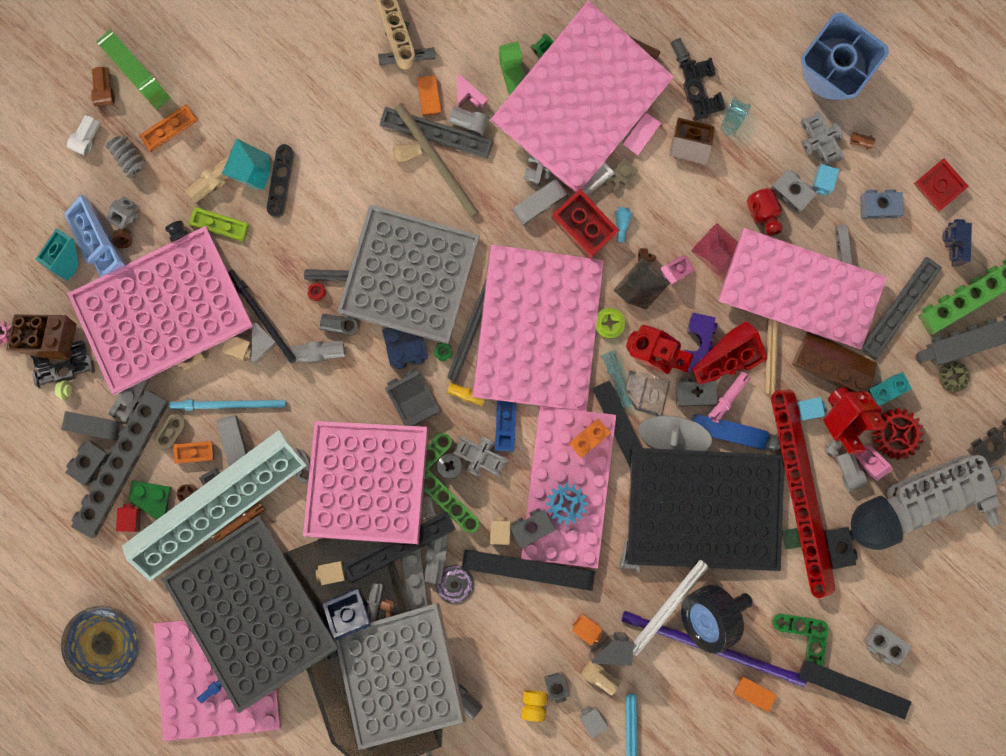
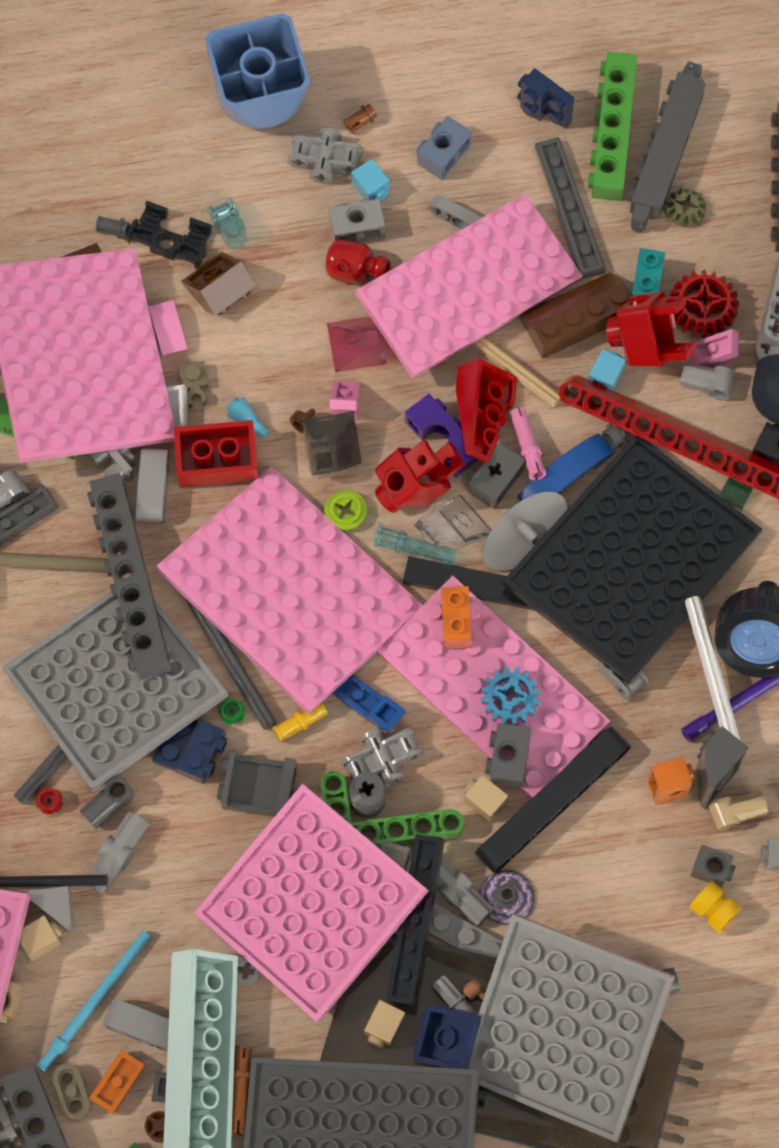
camera: 45 degrees left, 15 degrees down
light grey pin [824,439,843,458] -> none
red plate [914,158,969,212] -> none
none -> dark grey brick [87,473,172,679]

